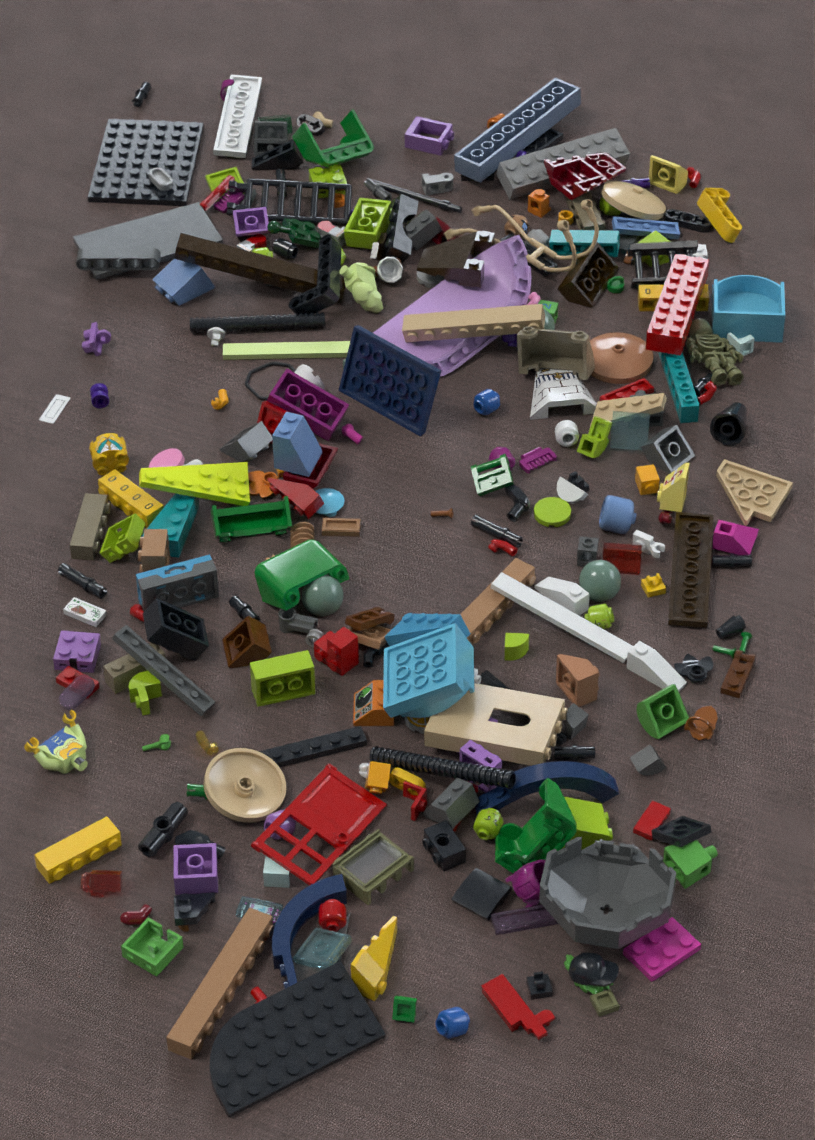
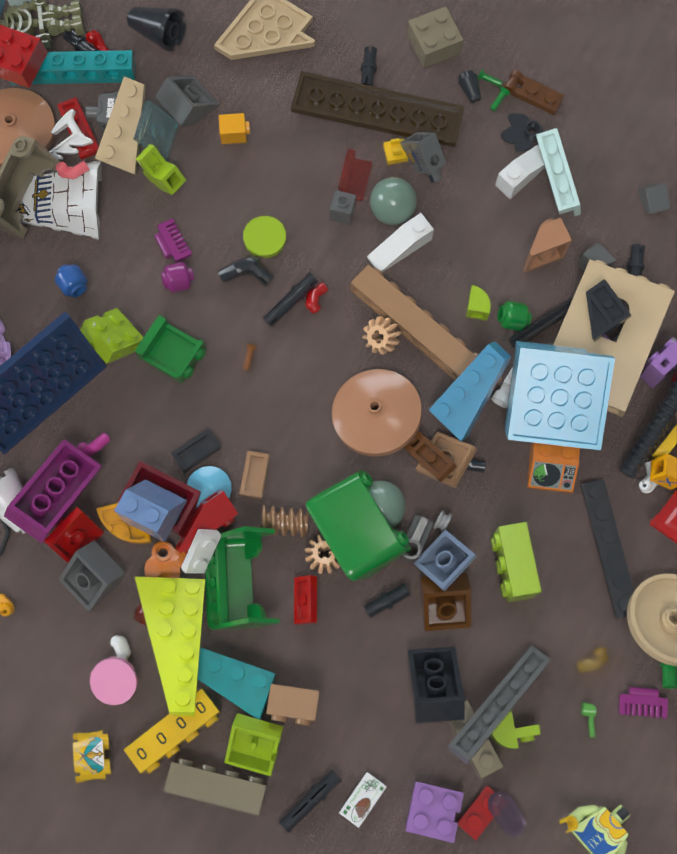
camera: 85 degrees left, 30 degrees up
red arm [130,604,144,622] -> none
dark grey piece [136,555,219,611] -> none
red brick [314,627,359,676] -> none
plate [471,454,514,496] -> none
white tile [491,572,633,663] -> none
white head [554,420,579,447] -> none
white tile [557,477,588,504] -> none
black tile [567,471,589,492] -> none
lime head [585,604,614,629] -> none
medium blue head [599,495,637,534] -> none
white plate [632,530,665,558] -> none
bright green brick [636,684,689,739] -> none
light yellow slope [657,463,690,512] -> none
dark red arm [658,510,673,524] -> none
dark orange piece [684,706,718,740] -> none
dark pink slope [712,520,759,555] -> none
none -> white piece [49,109,93,160]
none -> coral arm [55,160,90,179]
none -> lime piece [80,308,143,364]
none -> green panel [135,315,206,384]
none -> black tile [171,428,222,473]
none -> white plate [181,529,221,574]
none -> red plate [294,575,317,625]
none -> nougat dish [332,369,422,457]
none -> light nougat gear [362,316,401,355]
none -> dark grey torso [400,132,446,183]
none -> dark tan brick [407,6,463,68]
none -> sand blue slope [414,530,477,591]
none -> green head [497,301,532,331]
none -> light aqua fence [536,128,581,216]
none -> black wing [586,279,631,342]
none -> magenta piece [618,687,668,719]

